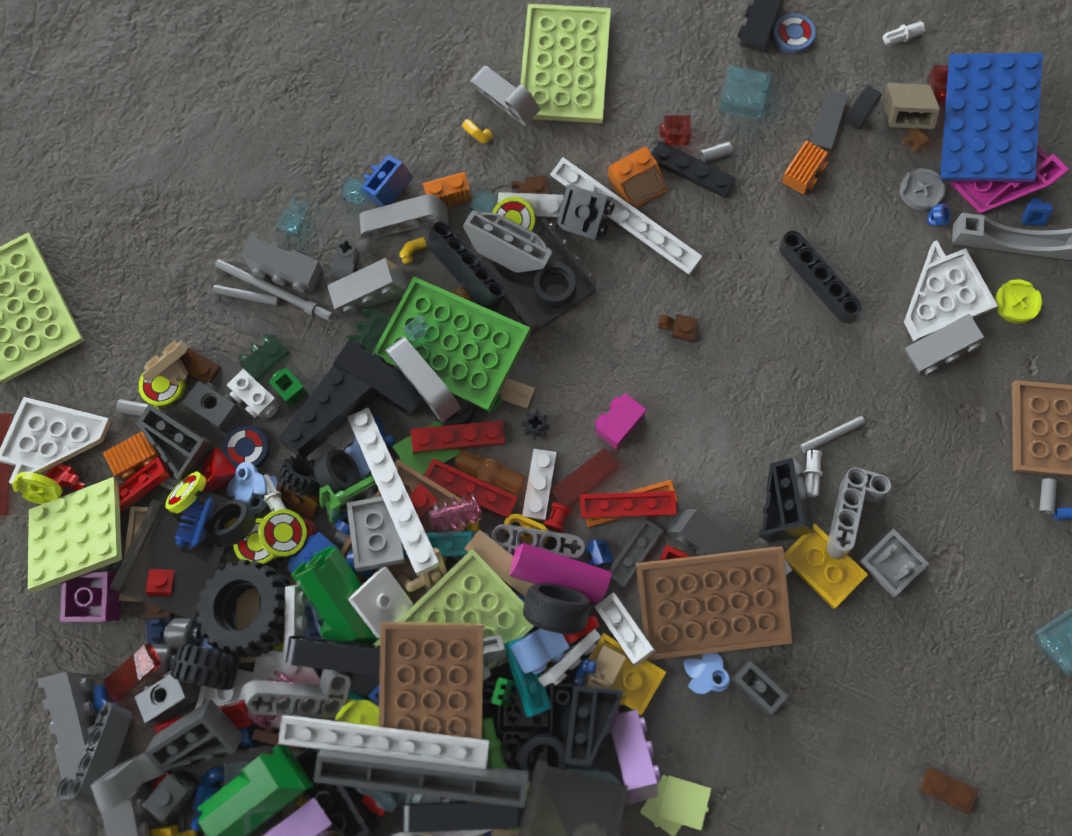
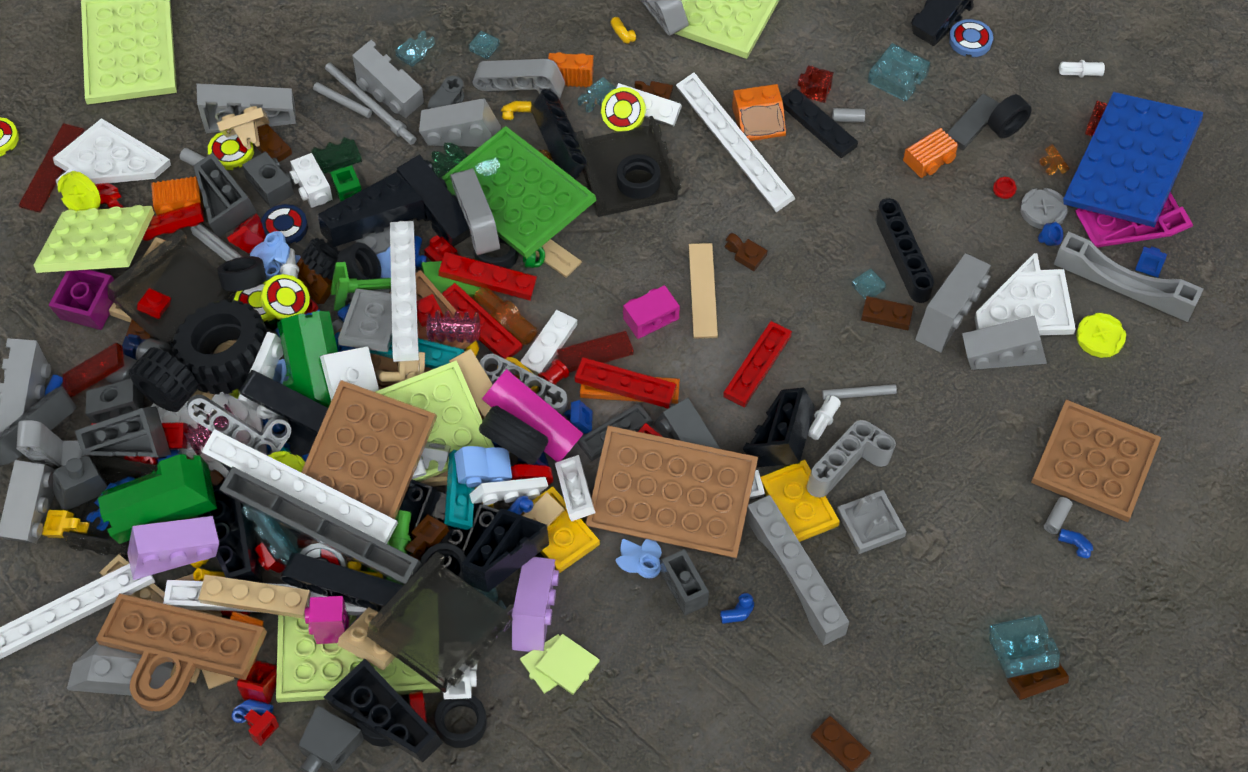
camera: 15 degrees right, 15 degrees down
neon yellow tile [165,472,206,513] -> none
blue hinge [174,498,214,550] -> none
blue brick [361,155,413,207] -> none
light grey wedge [463,210,552,273] -> none
green tile [492,678,517,707] -> none
black gear [521,410,550,440] -> none
black plate [556,184,615,240] -> none
dark tan brick [882,83,940,129] -> none
none -> light grey wedge [196,83,296,134]
none -> reddish brown plate [405,514,449,561]
none -> red tile [424,235,458,262]
none -> tan piece [689,243,718,338]
none -> blue arm [720,593,754,624]
none -> red plate [723,321,792,408]
none -> light grey arch [746,495,849,646]
none -> clear light blue plate [852,269,886,300]
none -> reddish brown plate [861,296,914,330]
none -> light grey wedge [915,253,991,353]
none -> red plate [993,177,1017,199]

